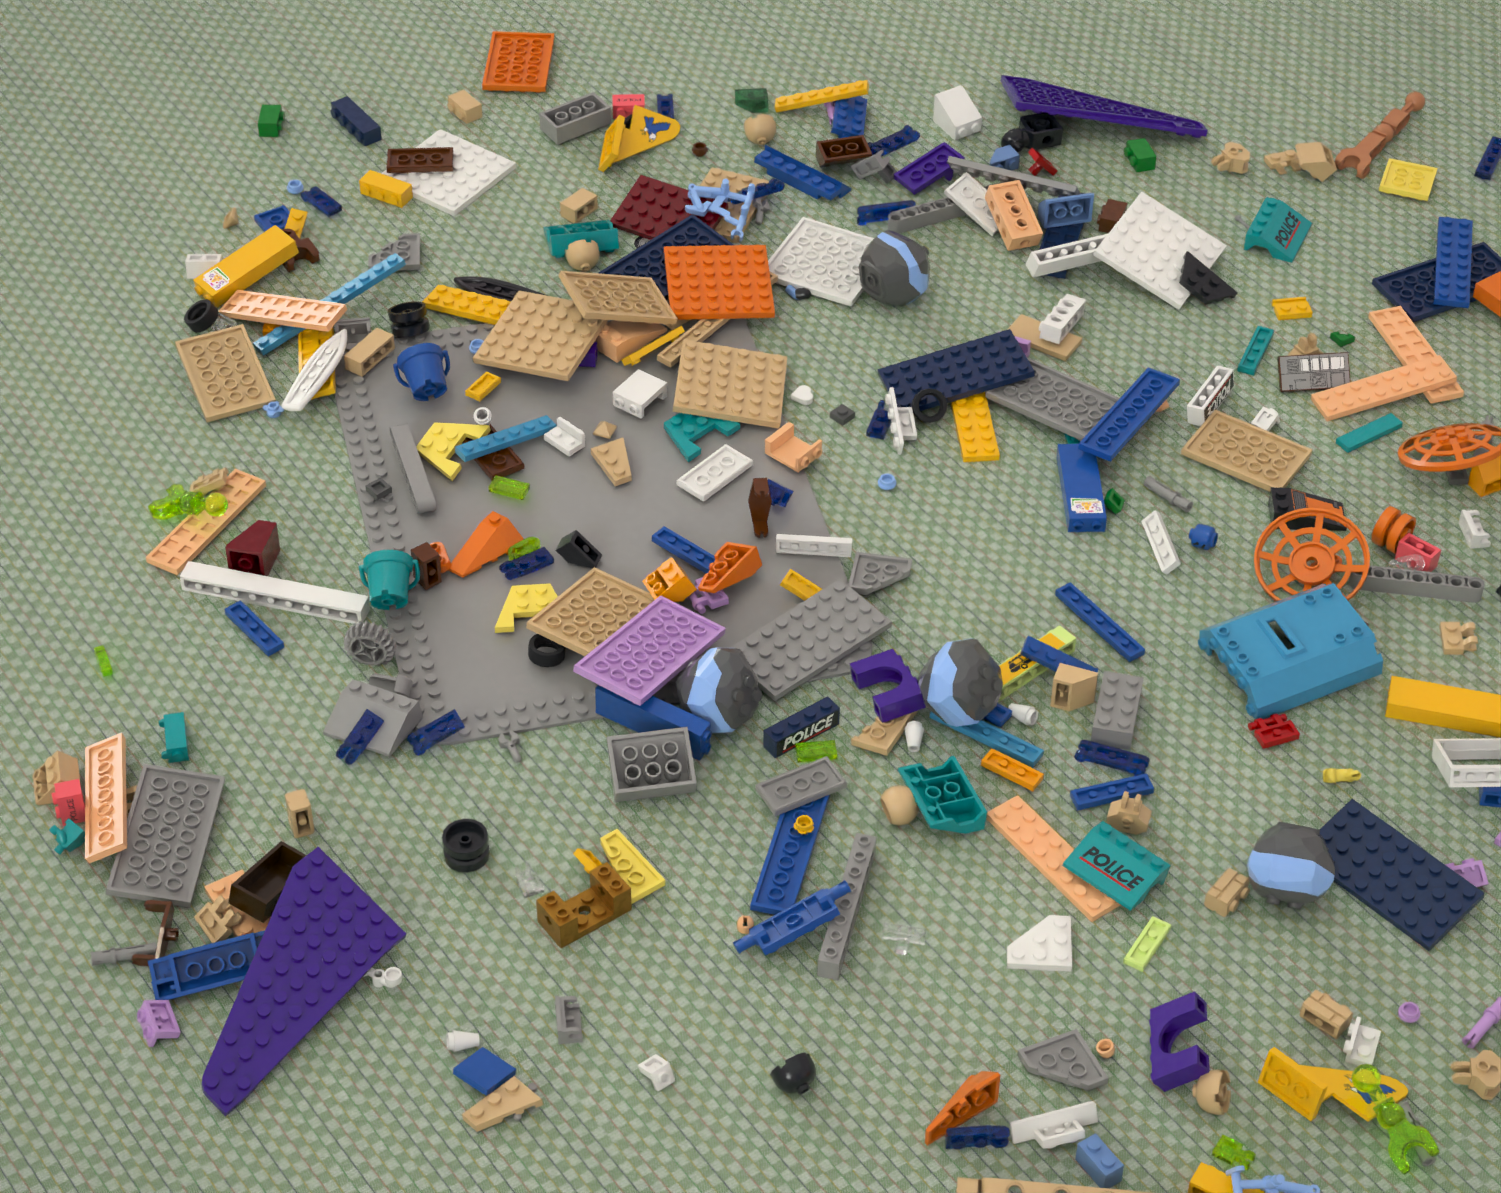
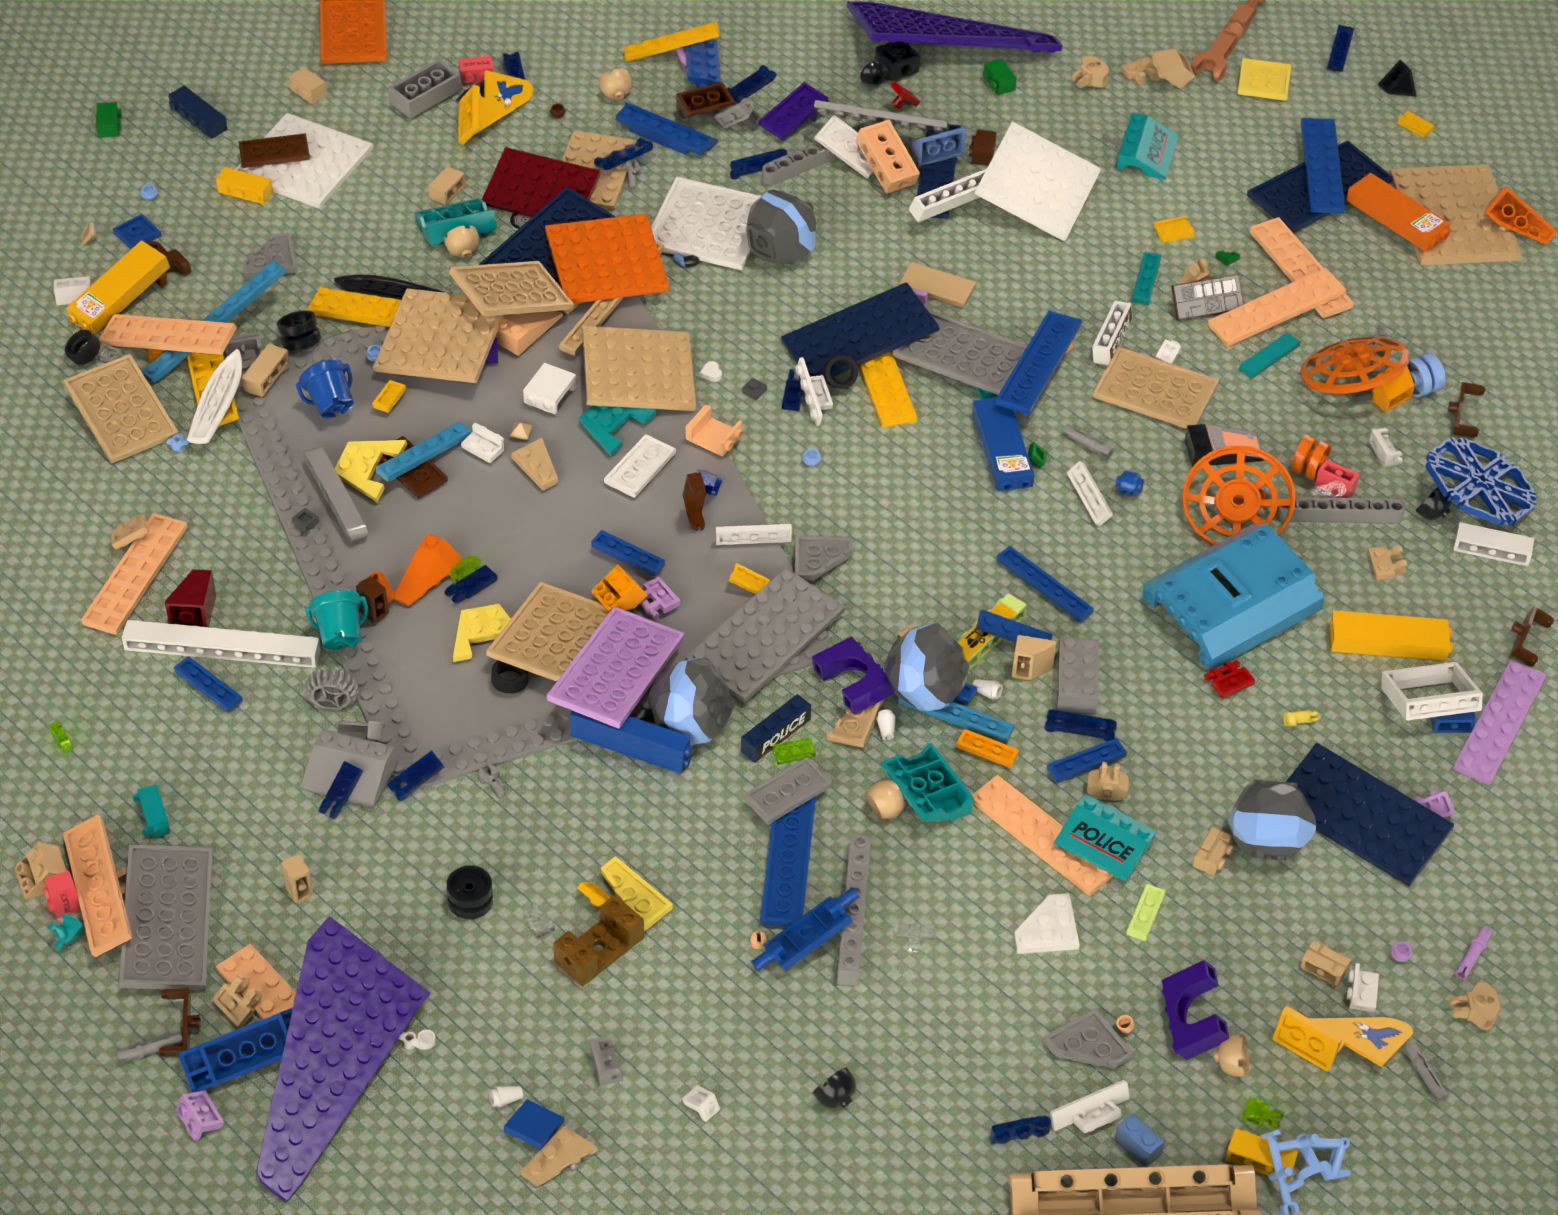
camera: 10 degrees left, 5 degrees up
clear neon green piece [148,484,228,520] -> none
dark brown piece [228,841,307,923] -> none
yellow plate [285,208,308,239] -> none
clear blue plate [301,186,342,217] -> none
white cone [474,407,492,425] -> none
clear neon green tile [489,476,530,500] -> none
black slope [555,530,602,569] -> none
light grey slope [607,727,697,802] -> none
yellow plate [621,326,685,366] -> none
light blue piece [685,179,755,242] -> none
orange wedge [698,542,762,593] -> none
clear green slope [735,88,768,113] -> none
yellow plate [794,815,814,834] -> none
orange wedge [925,1071,1001,1146] -> none
white slope [933,85,982,140] -> none
medium blue slope [990,145,1020,171] -> none
white brick [1039,294,1086,344] -> none
black wing [1179,251,1238,305] -> none
clear neon green piece [1352,1064,1440,1175] -> none

